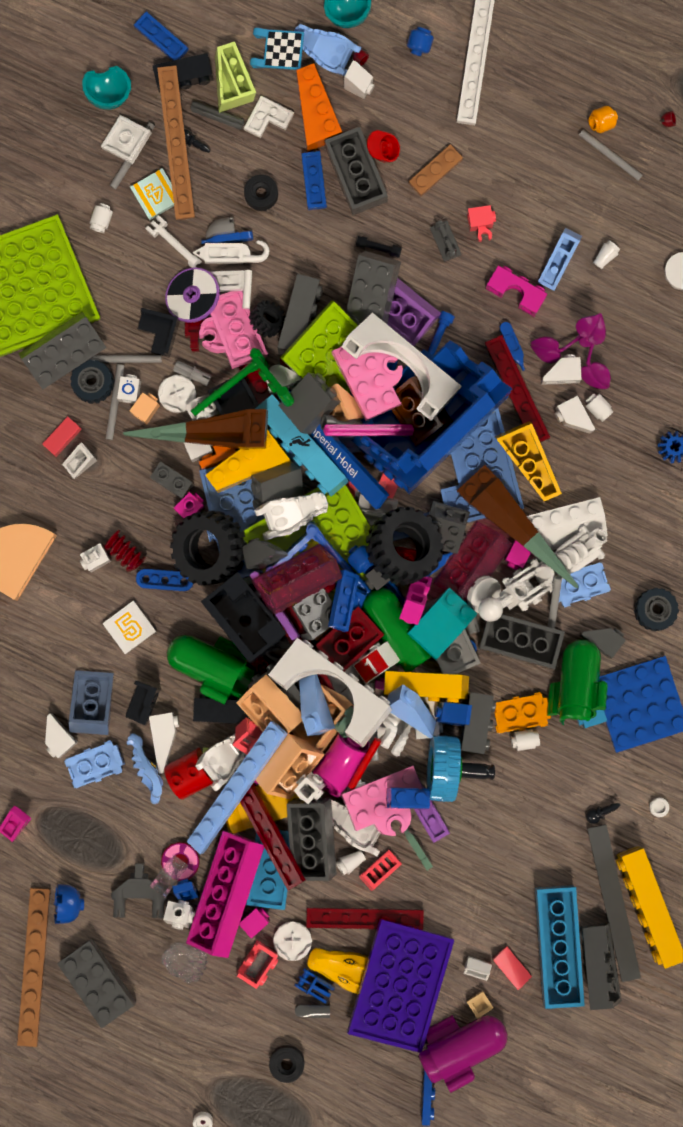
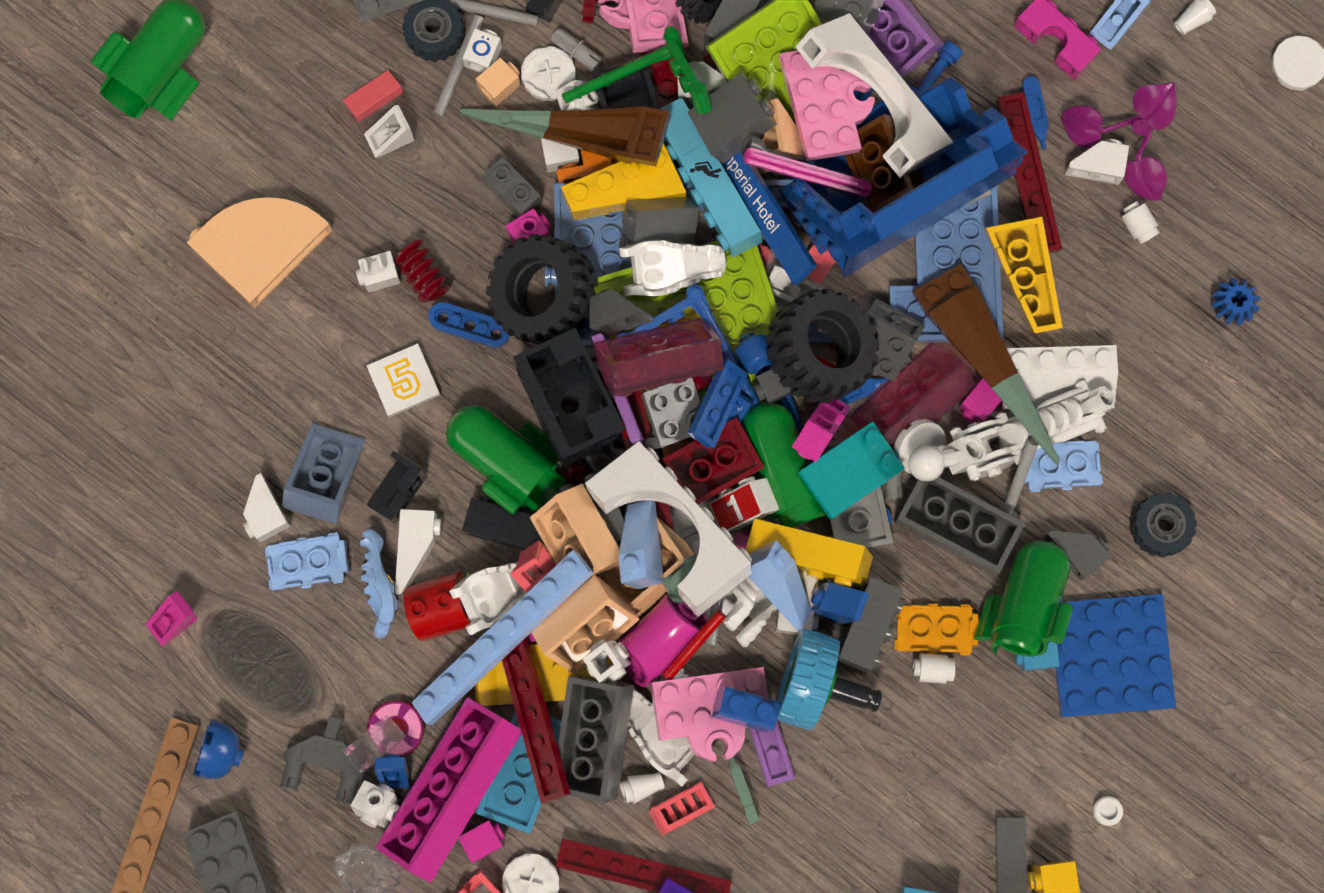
camera: 10 degrees right, 5 degrees down
white slope [555,396,595,434] -> none
black bar [585,803,621,824] -> none

